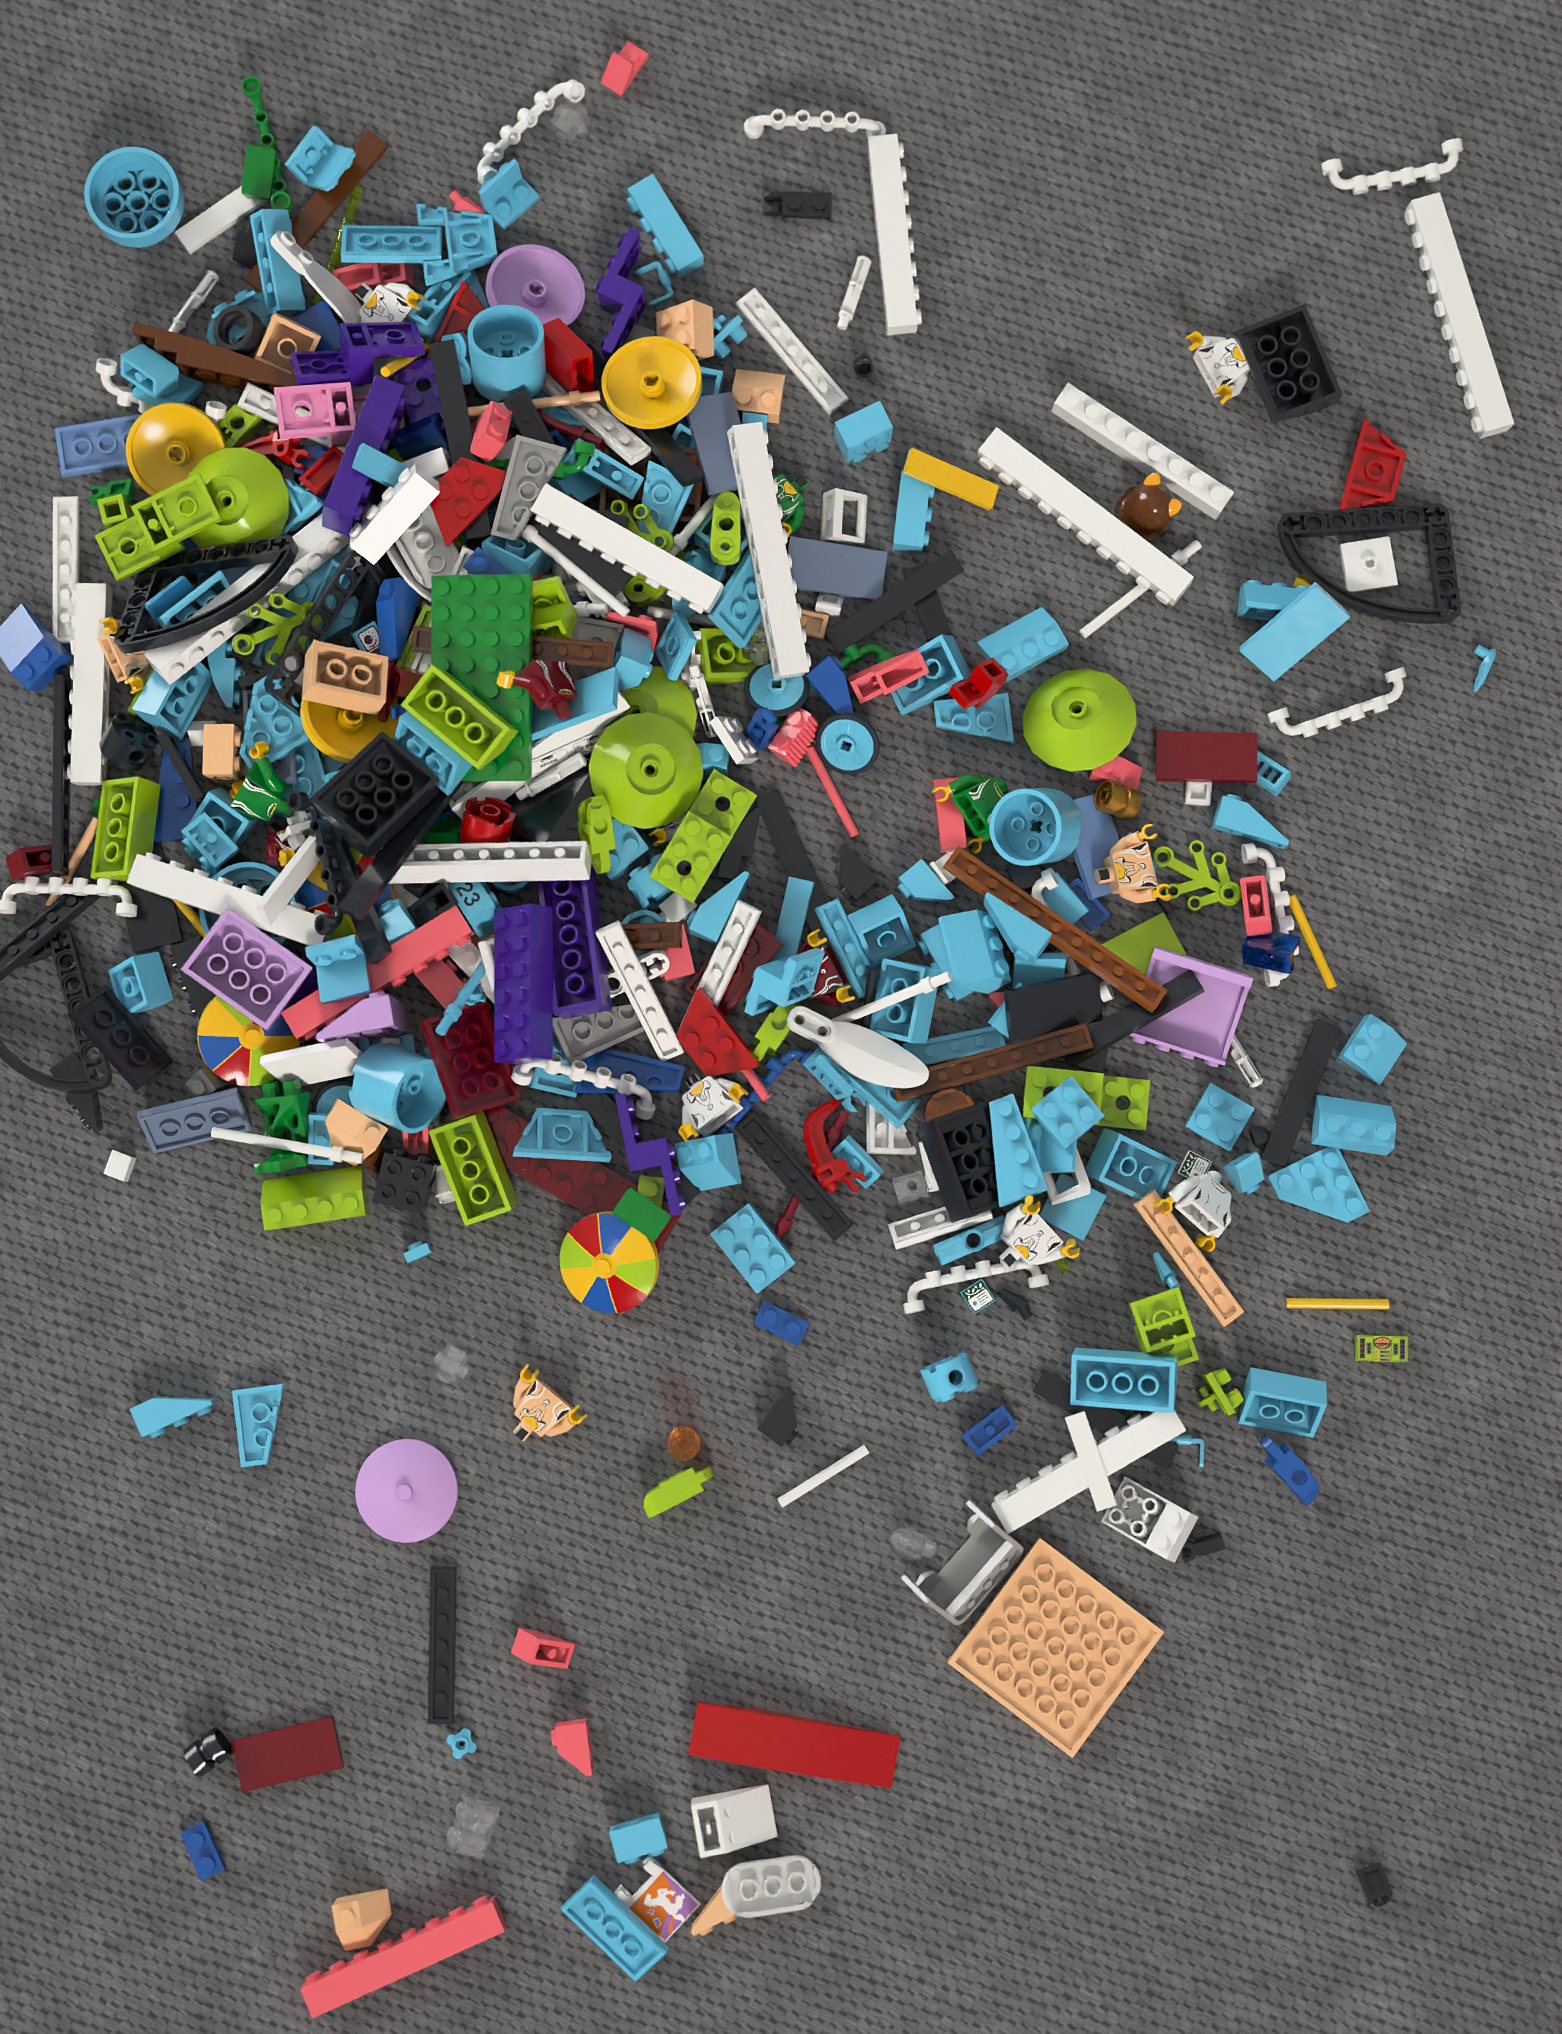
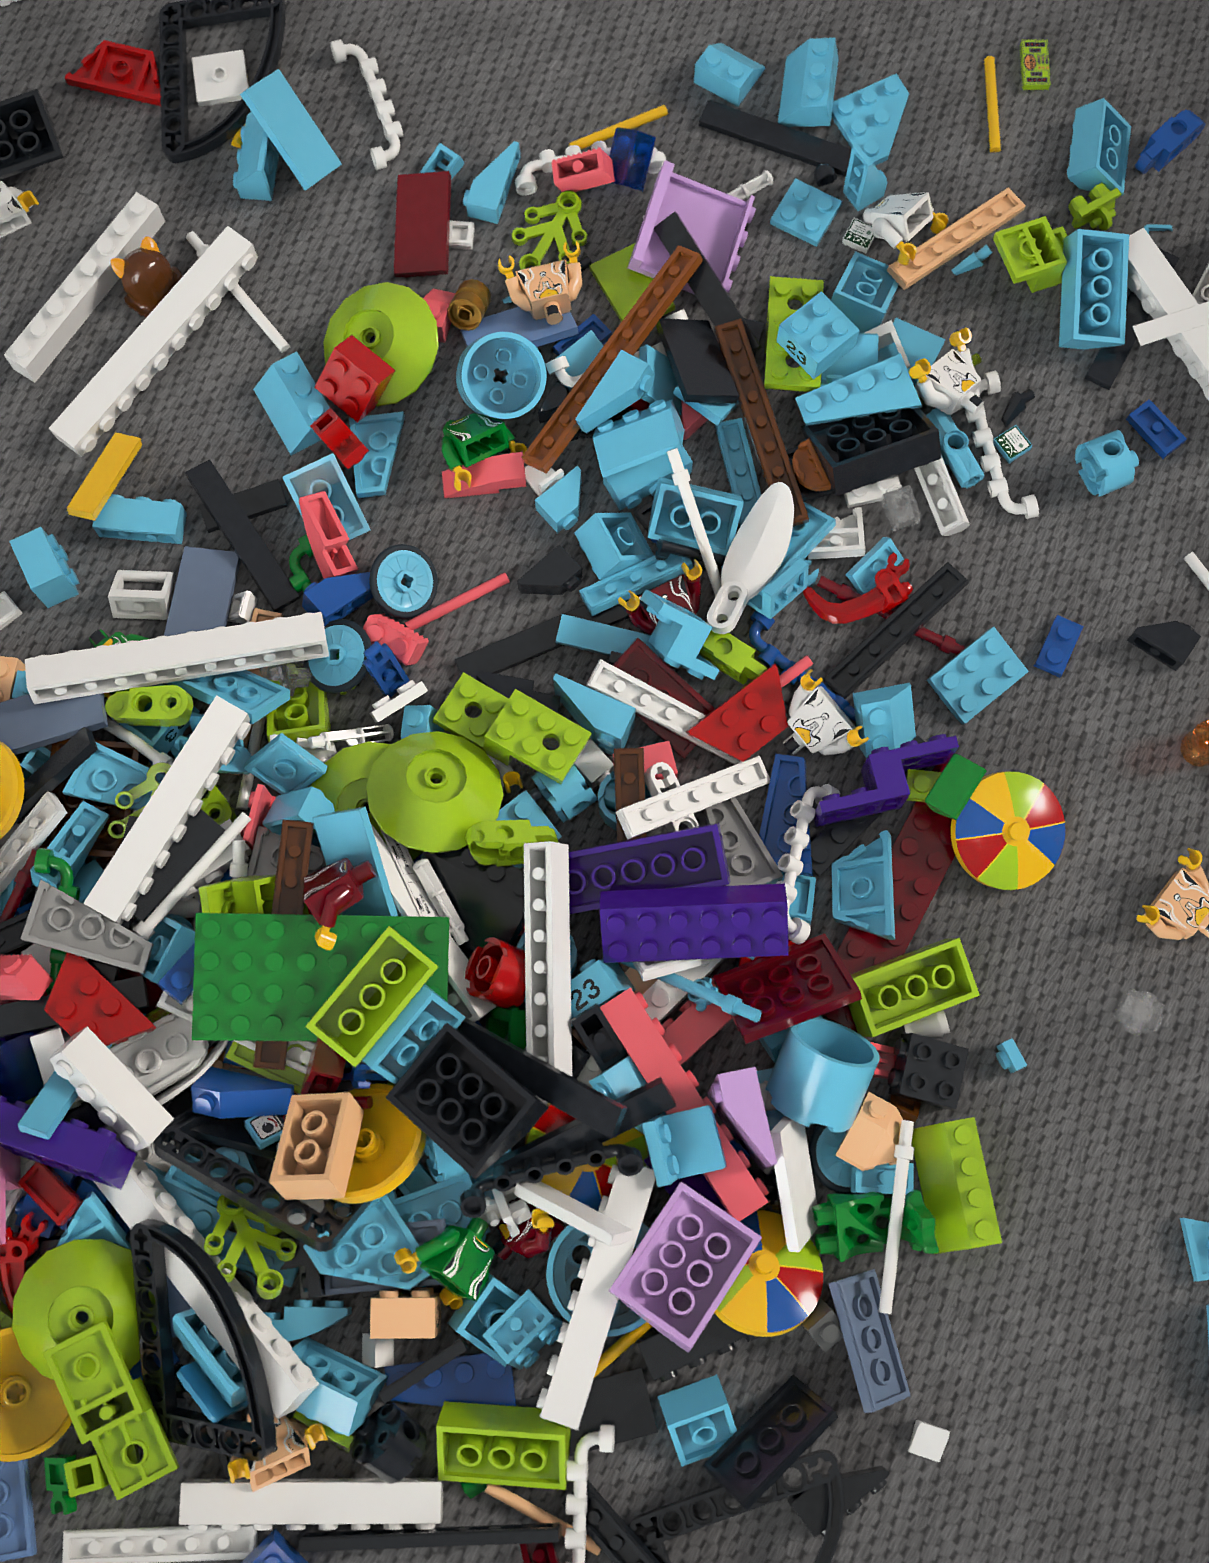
camera: 90 degrees left, 10 degrees down
none -> red brick [314,335,396,423]

